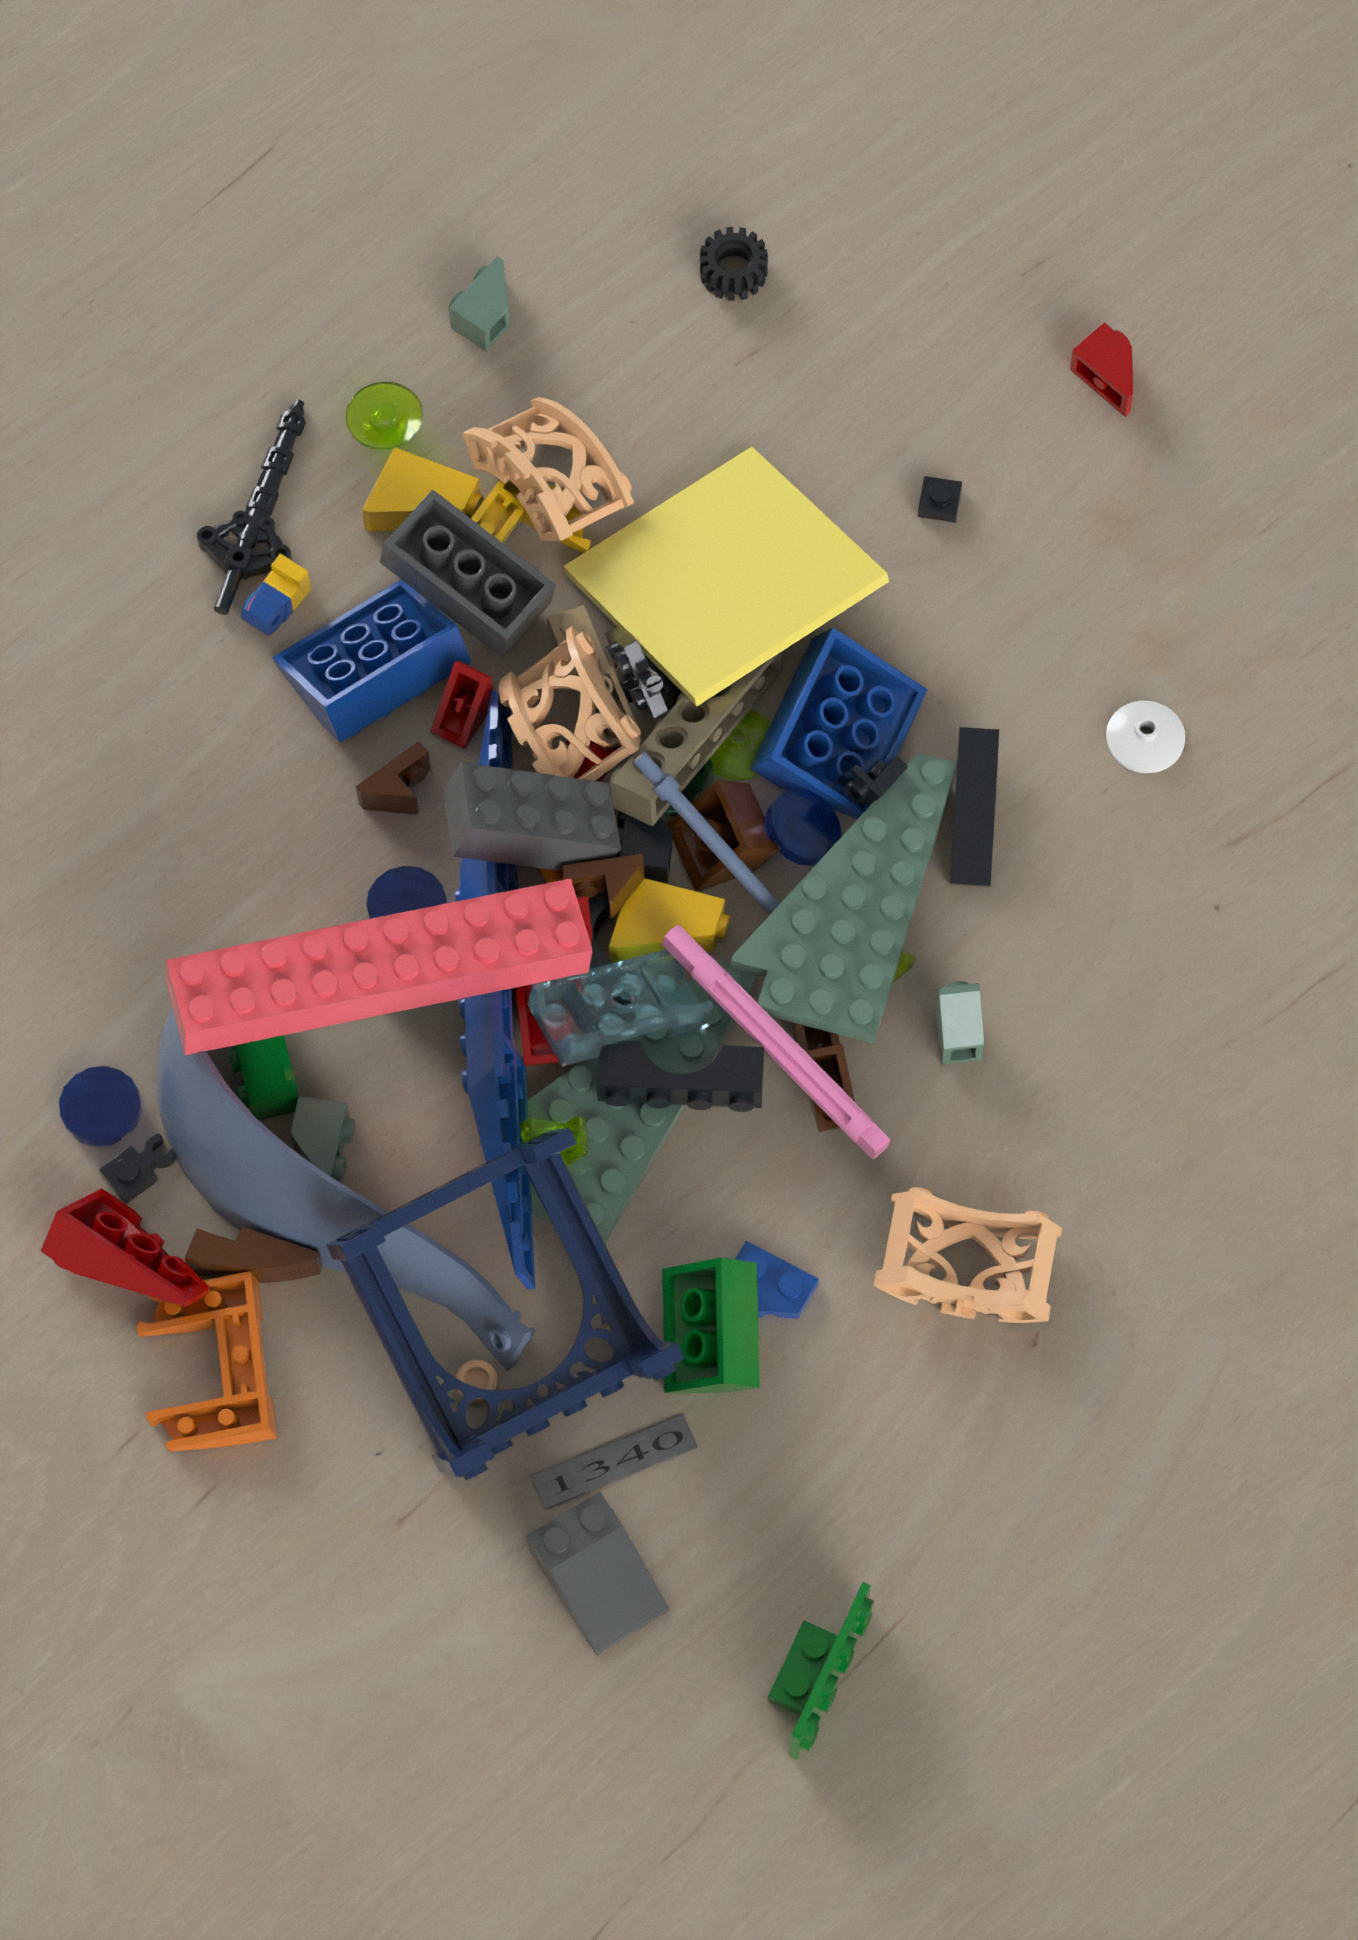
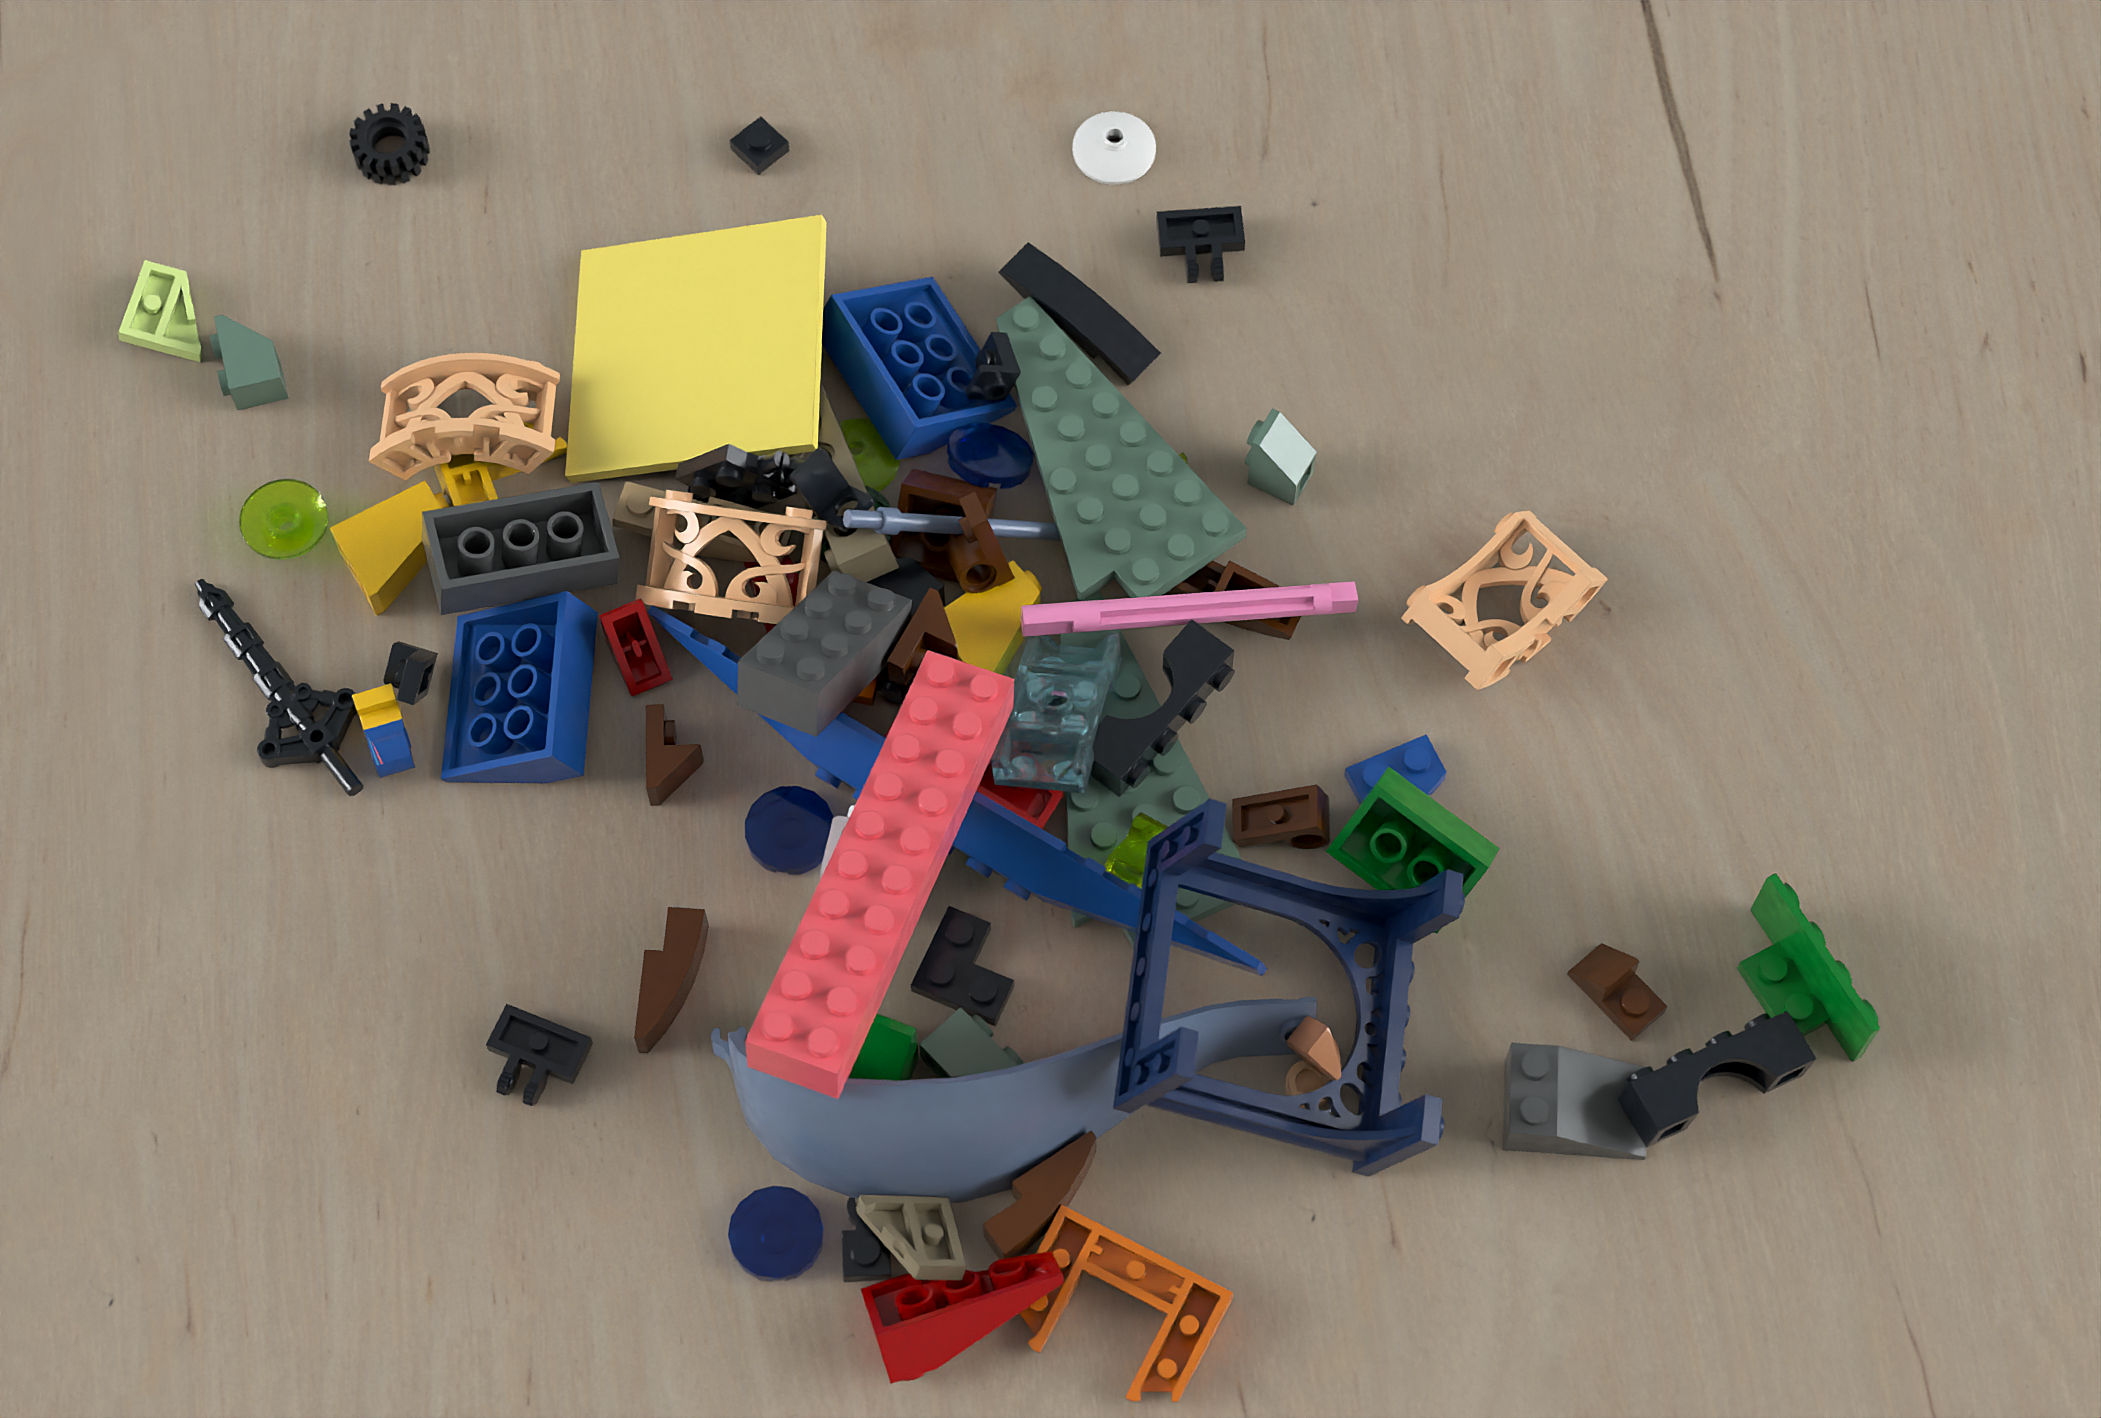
camera: 55 degrees left, 0 degrees up
flat silver sticker [531,1414,698,1509] -> none
none -> yellowish green wing [118,260,202,362]
none -> black bracket [383,641,438,705]
none -> black hinge [486,1004,593,1106]
none -> reddish brown slope [634,907,709,1054]
none -> black bracket [783,447,875,532]
none -> dark tan wing [856,1195,966,1280]
none -> black plate [910,906,1014,1027]
none -> reddish brown plate [947,492,1015,593]
none -> black hinge [1156,206,1245,284]
none -> reddish brown plate [1232,784,1330,849]
none -> nougat slope [1286,1015,1342,1081]
none -> reddish brown slope [1567,943,1668,1041]
none -> black arch [1618,1011,1817,1148]

